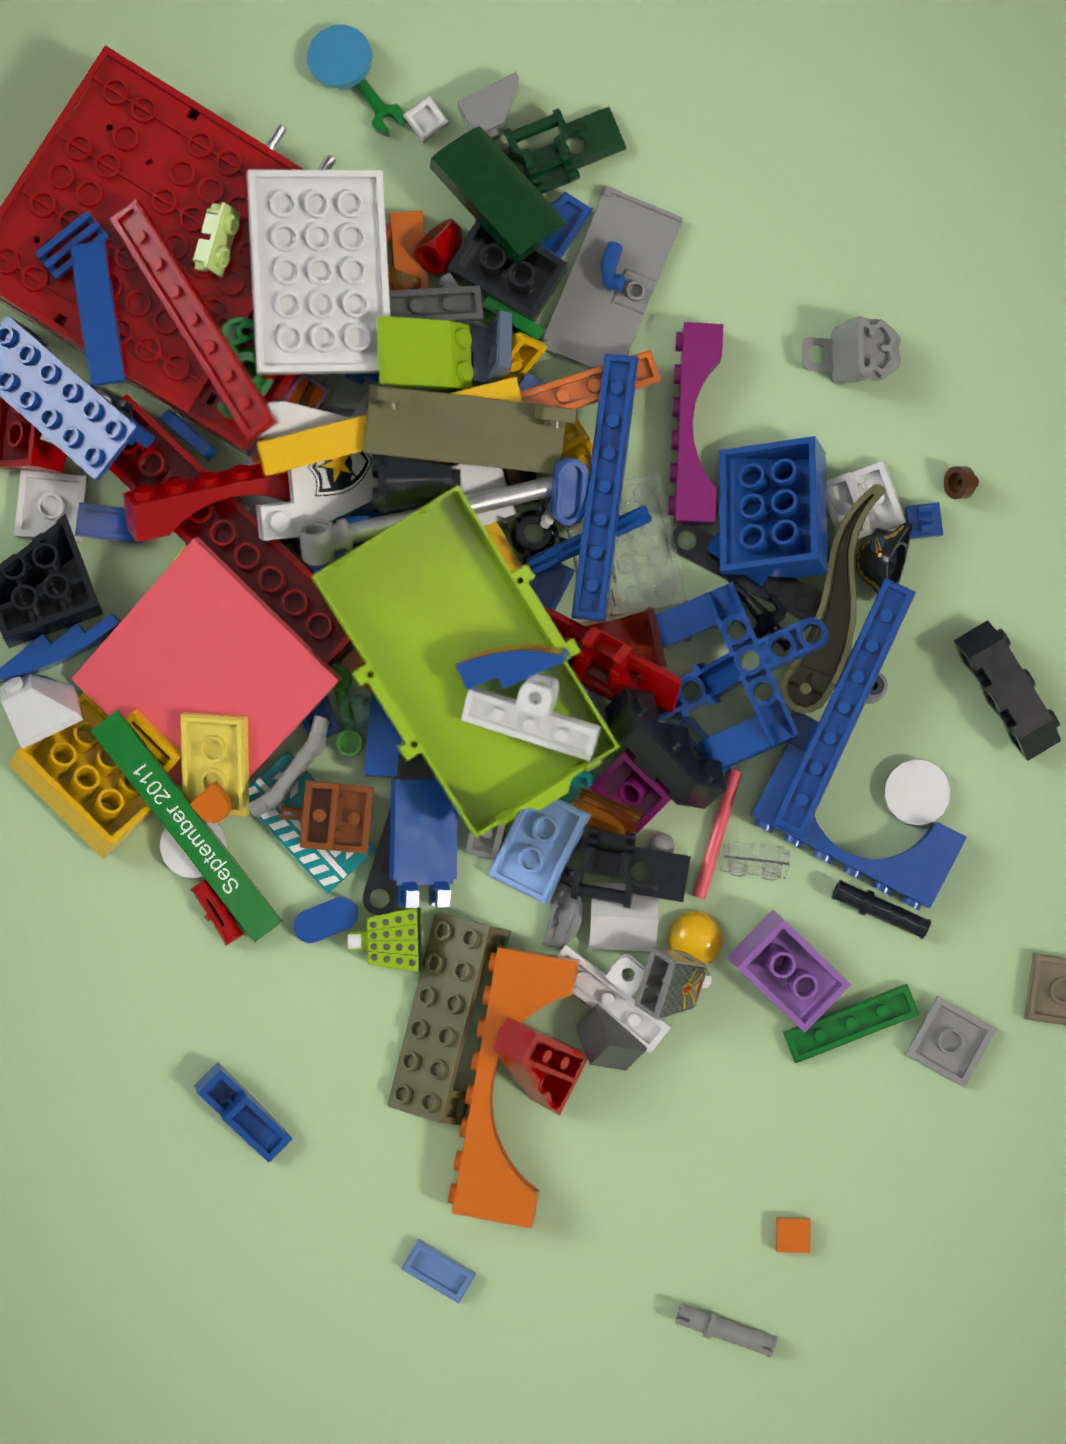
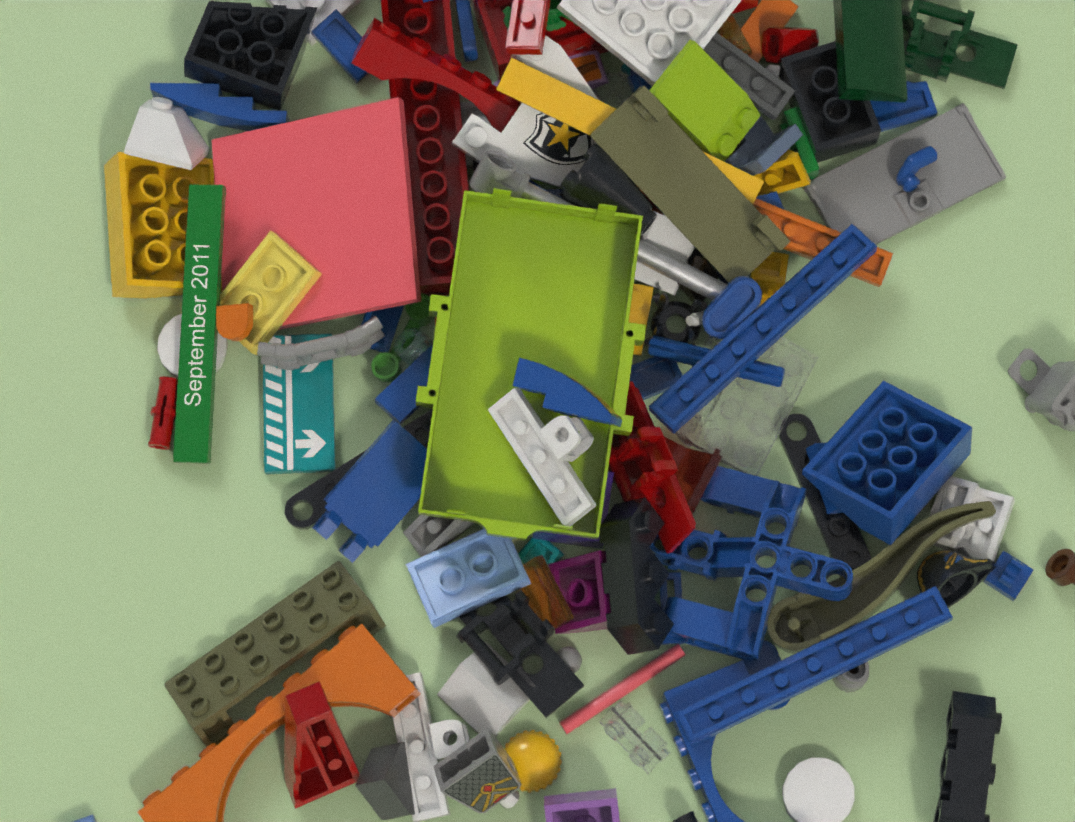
camera: 40 degrees right, 10 degrees down
yellow tile [126,709,181,772] -> none
blue slope [194,1062,293,1162] -> none
dark orange plate [280,781,374,854] -> none
blue tile [294,897,359,943] -> none
lime torso [348,907,423,972] -> none
light grey plate [542,881,584,947] -> none
magenta arch [668,322,724,526] -> none
black piece [724,574,791,652] -> none

